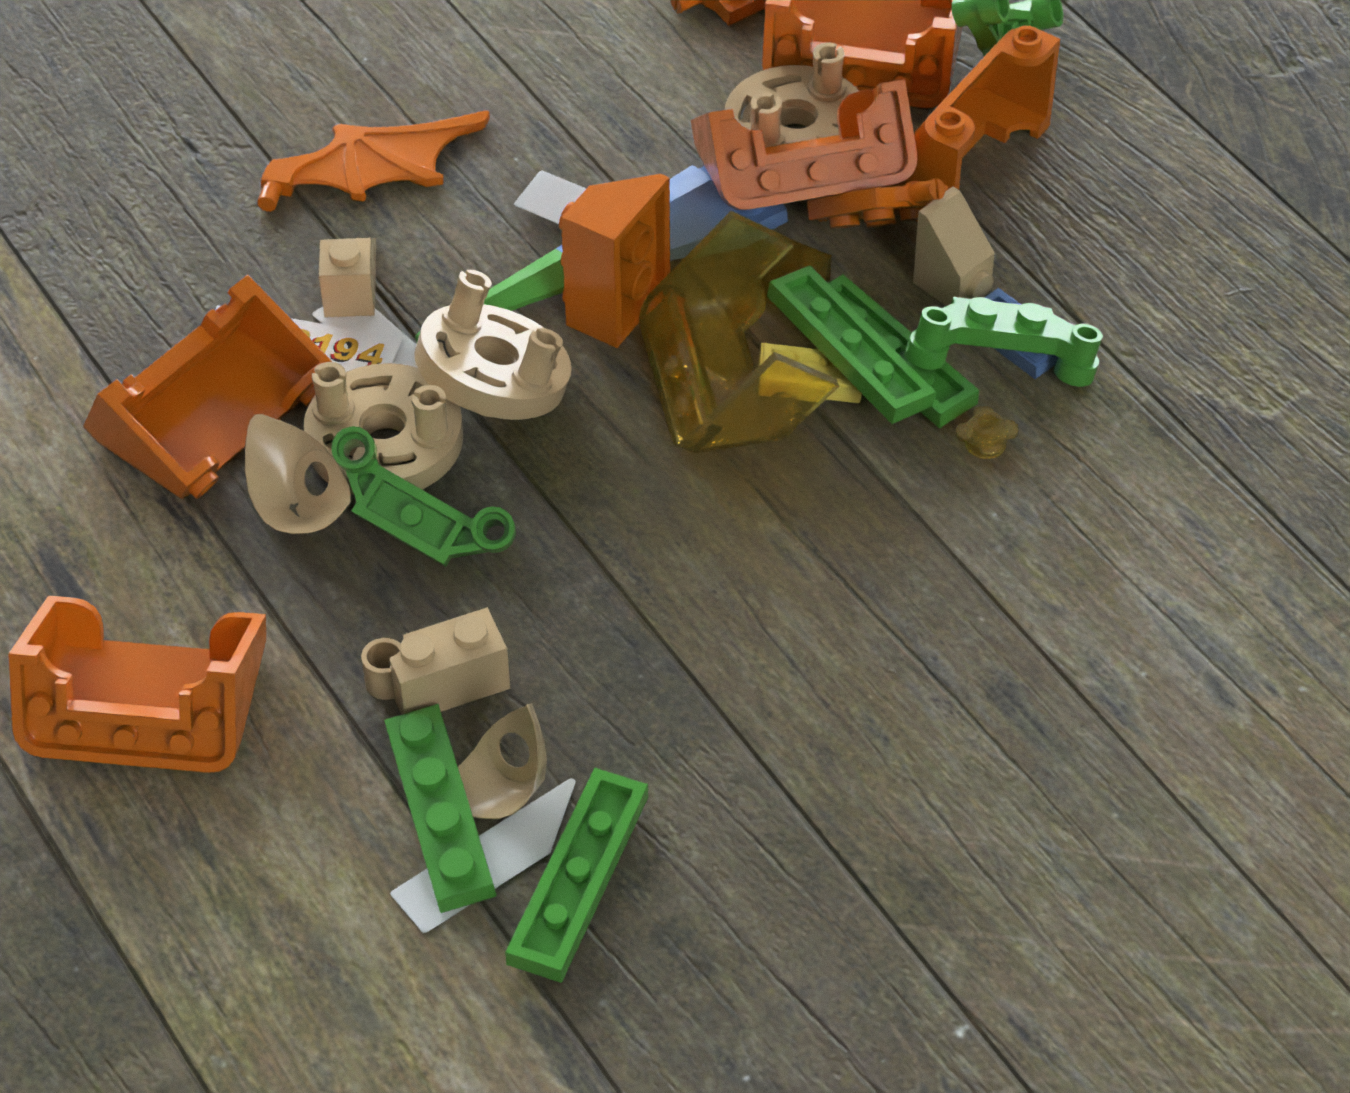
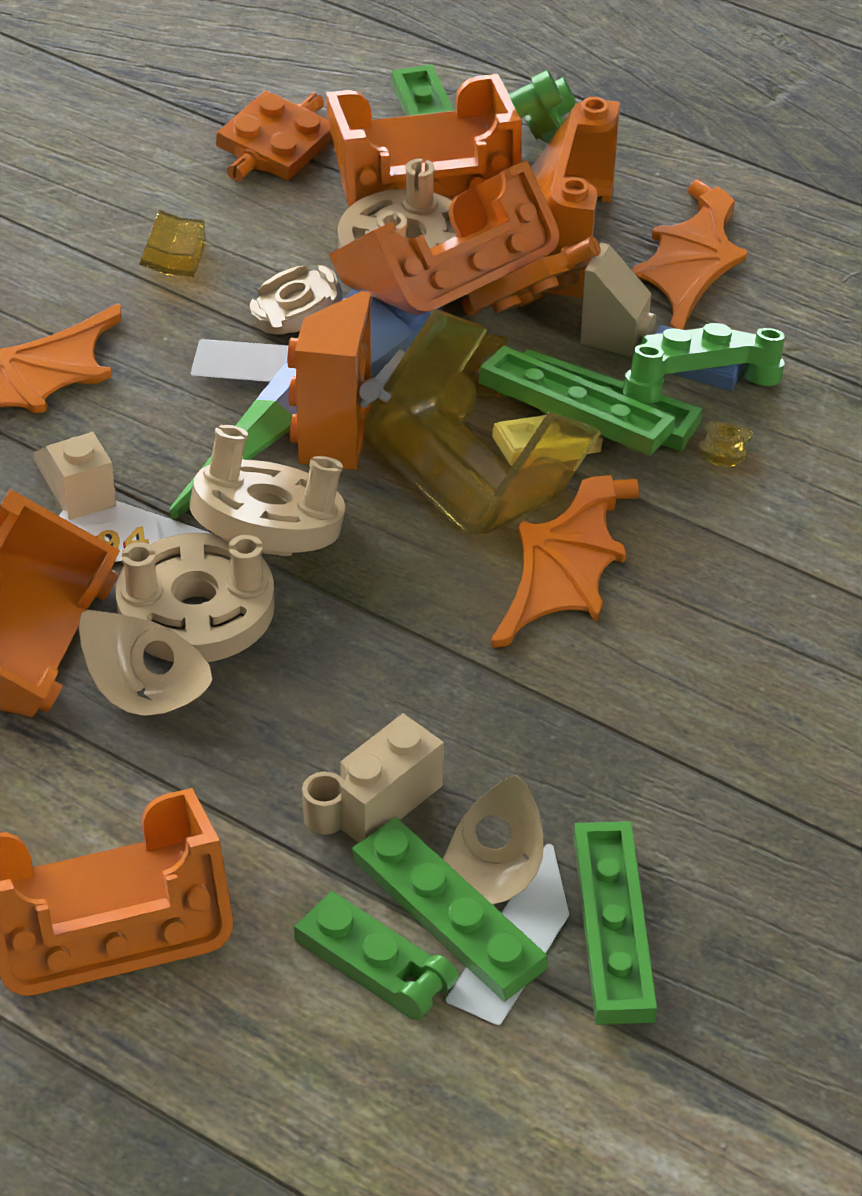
camera: 25 degrees left, 5 degrees down
bright green plate [331,426,516,567] -> none
none -> clear yellow piece [139,209,206,277]
none -> tan tile [250,265,343,335]
none -> bright green plate [294,891,459,1020]
none -> light grey piece [358,349,408,408]
none -> orange animal [491,475,639,648]
none -> orange animal [632,179,748,330]

